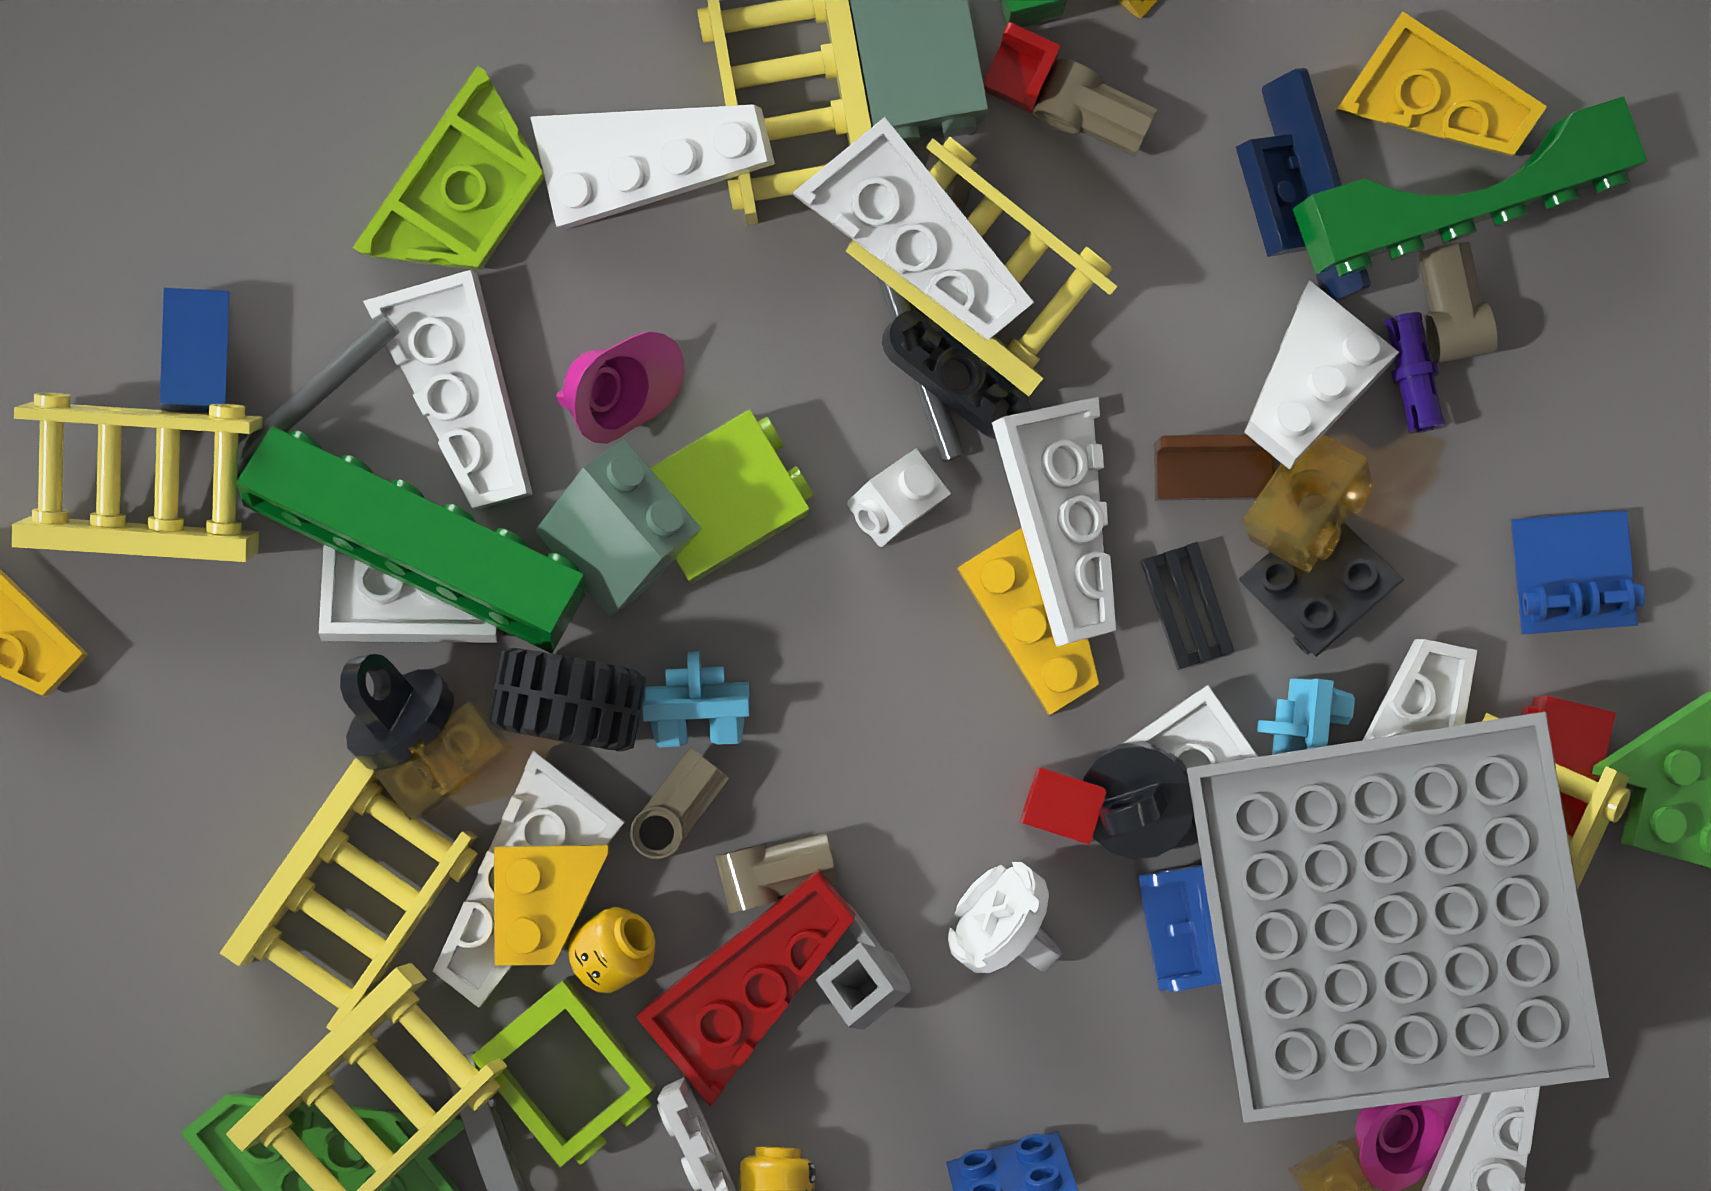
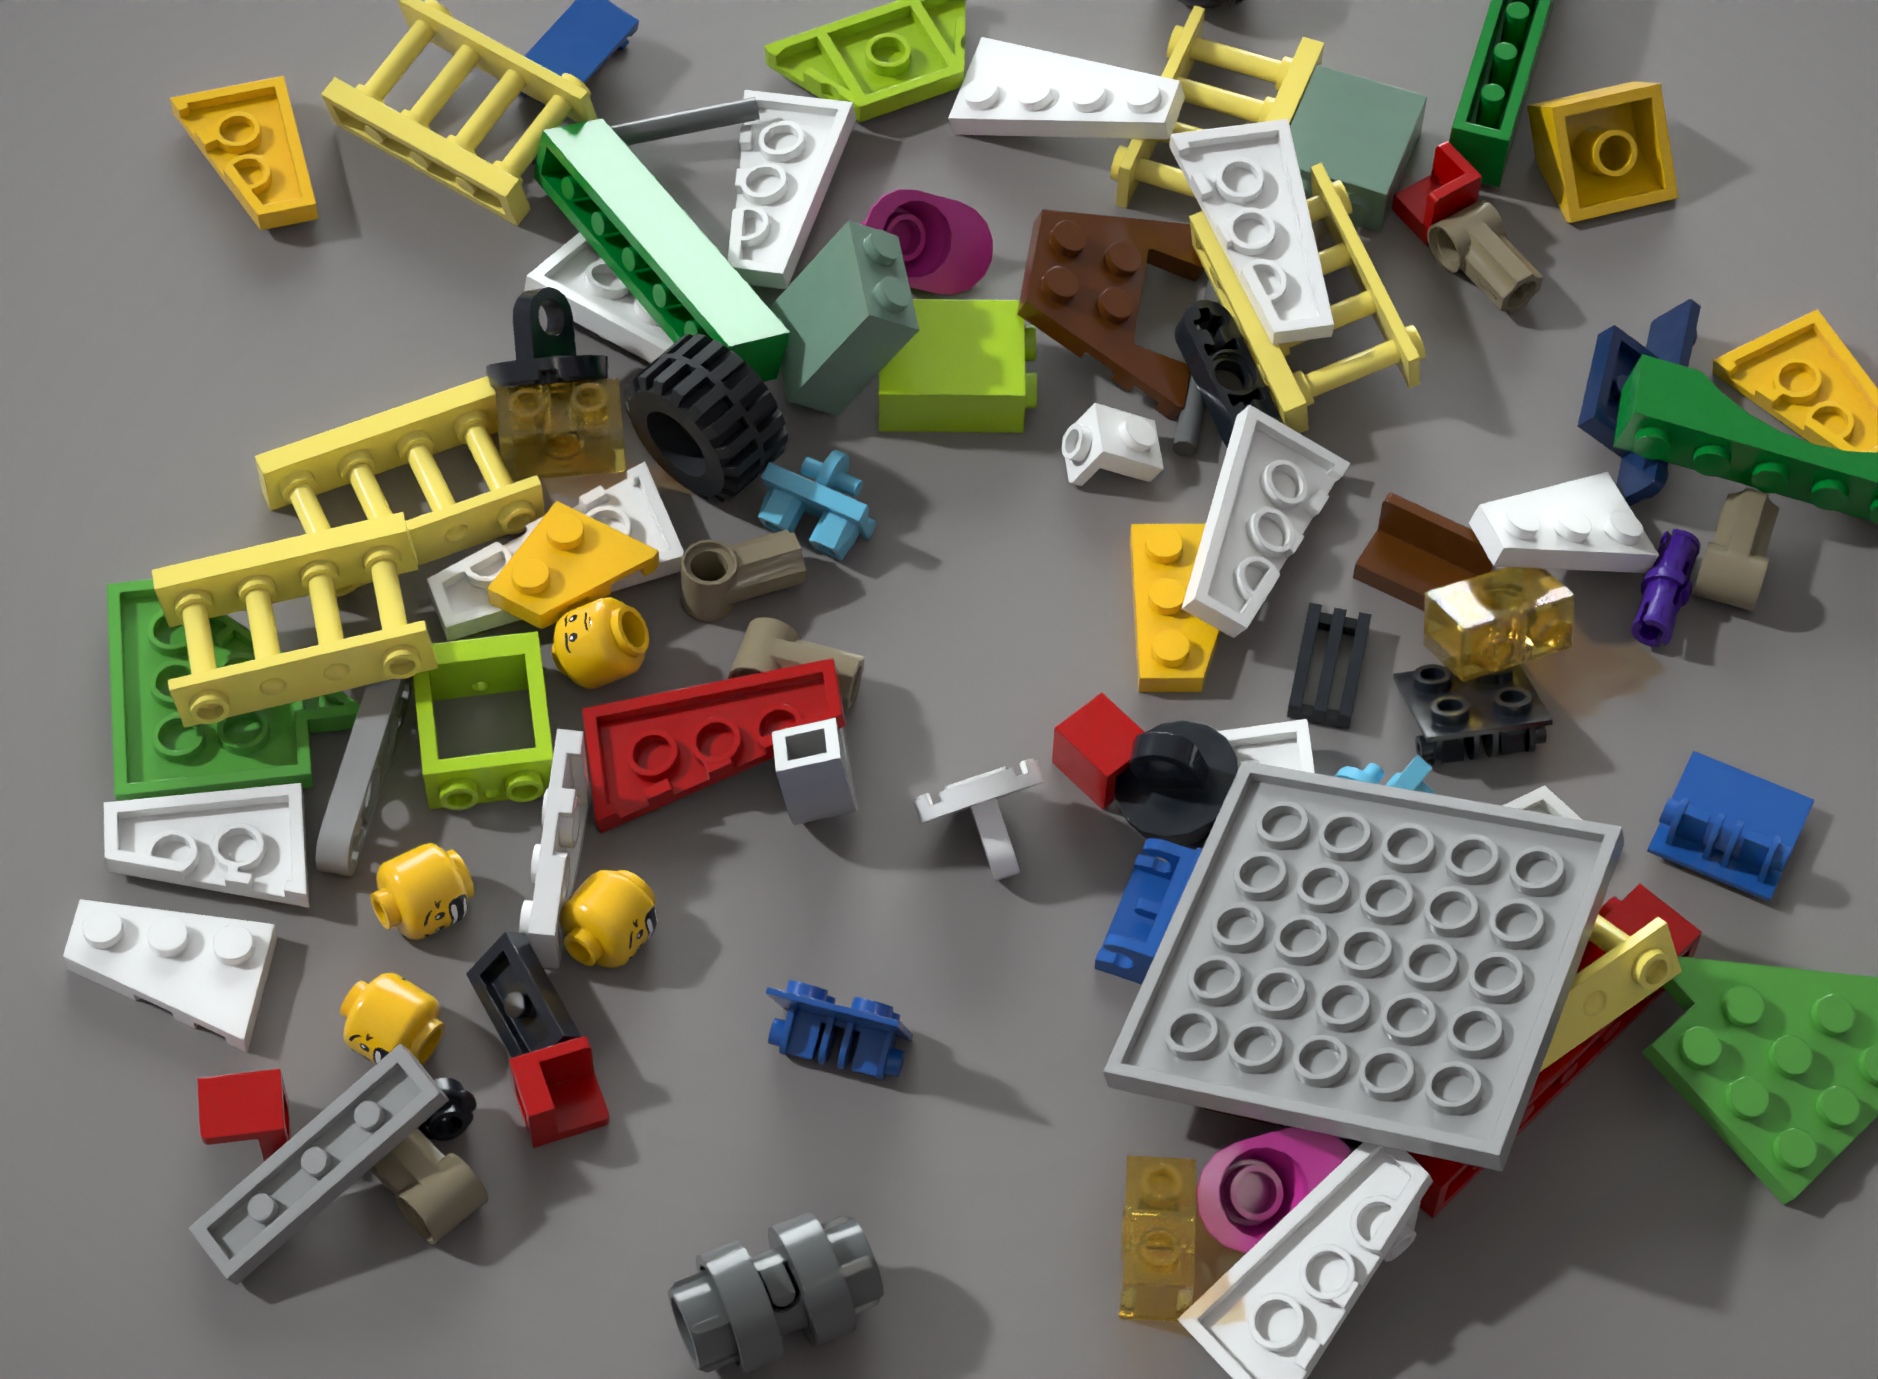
camera: 30 degrees right, 30 degrees down
none -> reddish brown wing [1017,209,1204,420]

